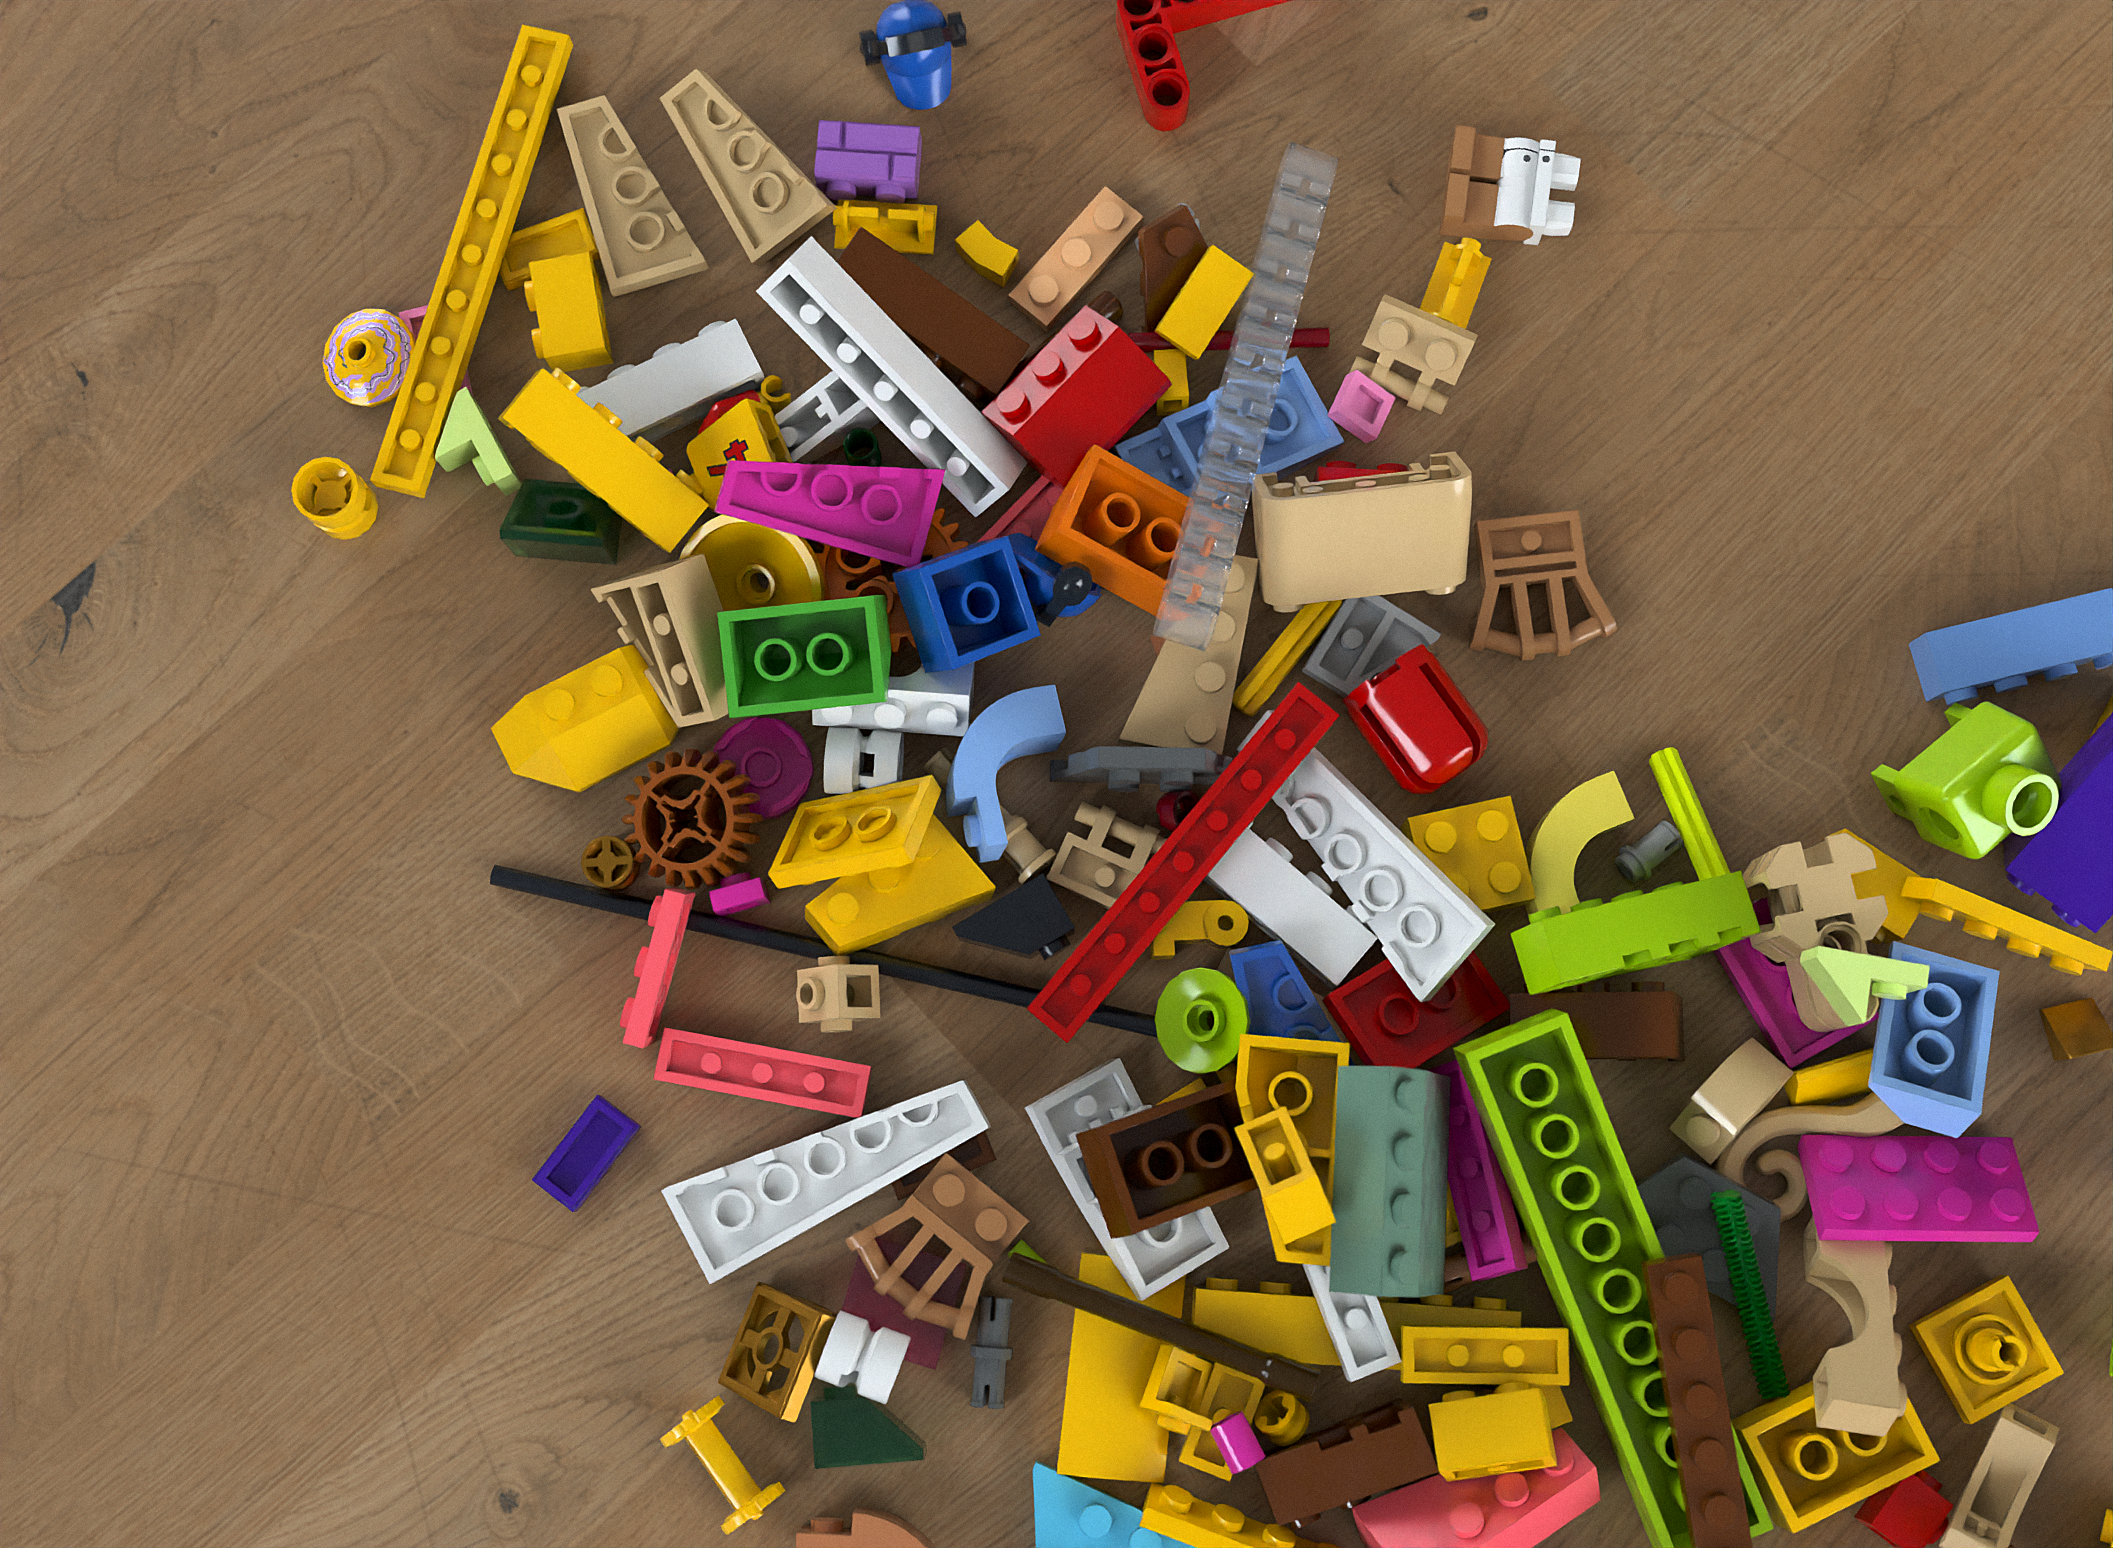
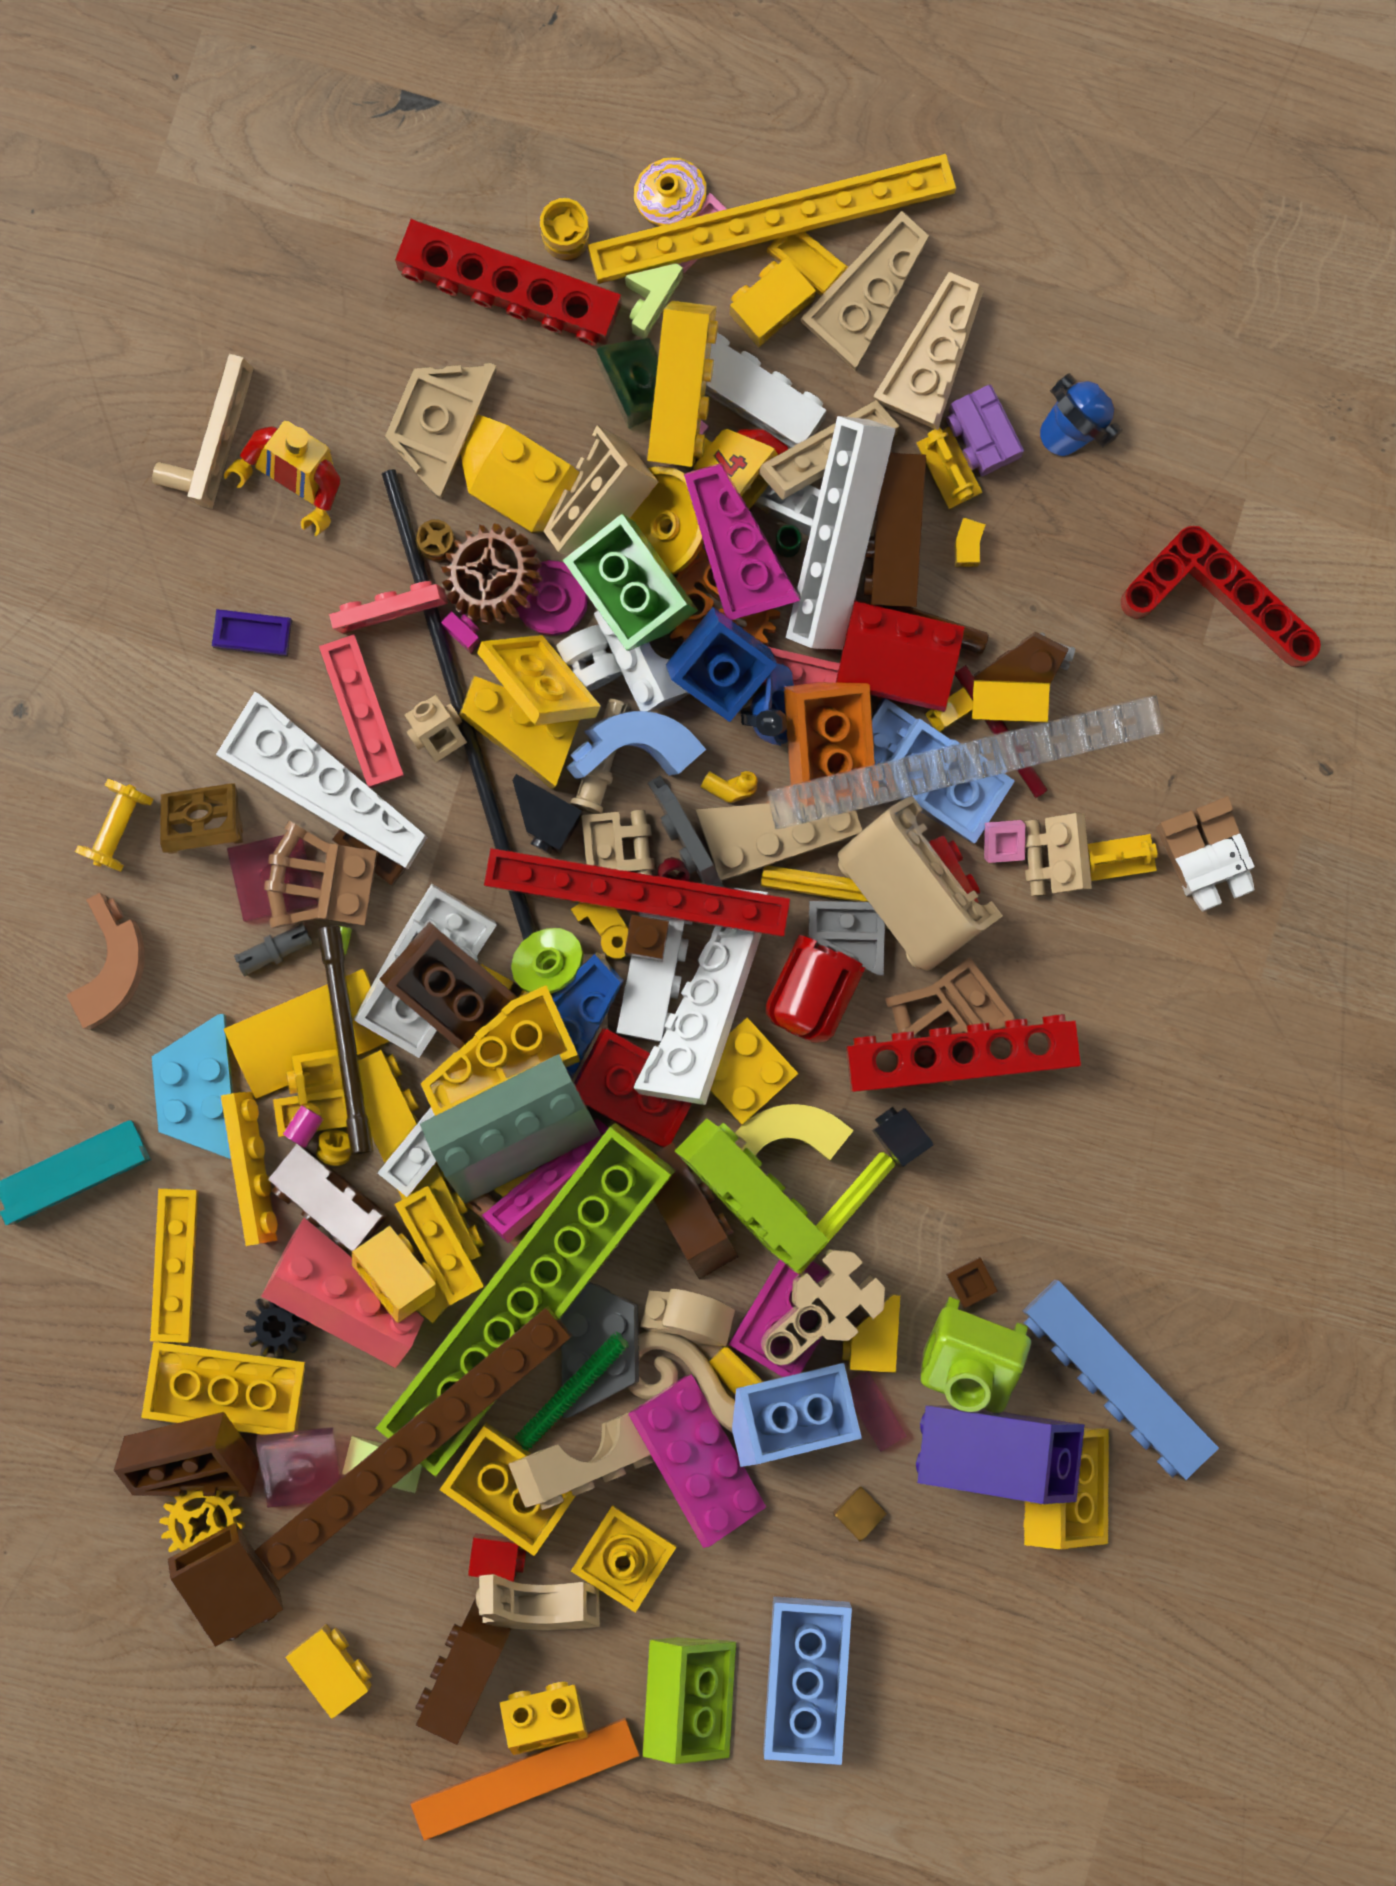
camera: 55 degrees right, 5 degrees up
clear green slope [810,1384,927,1469] -> none
white wheel [814,1310,911,1405] -> none
light nougat plate [1009,186,1144,332] -> none
yellow slope [1235,1106,1336,1245] -> none
light grey pin [1615,820,1684,883] -> none
yellowish green slope [1800,946,1930,1026] -> none
yellow plate [1900,876,2113,976] -> none
none -> tan piece [152,354,254,509]
none -> torso [224,420,341,536]
none -> tan wing [385,363,497,499]
none -> red brick [395,219,622,346]
none -> reddish brown brick [624,915,669,962]
none -> yellow arm [700,771,758,803]
none -> tan plate [759,400,899,500]
none -> red brick [846,1014,1081,1092]
none -> clear pink piece [848,1371,907,1452]
none -> black slope [872,1107,934,1167]
none -> reddish brown plate [946,1257,998,1309]

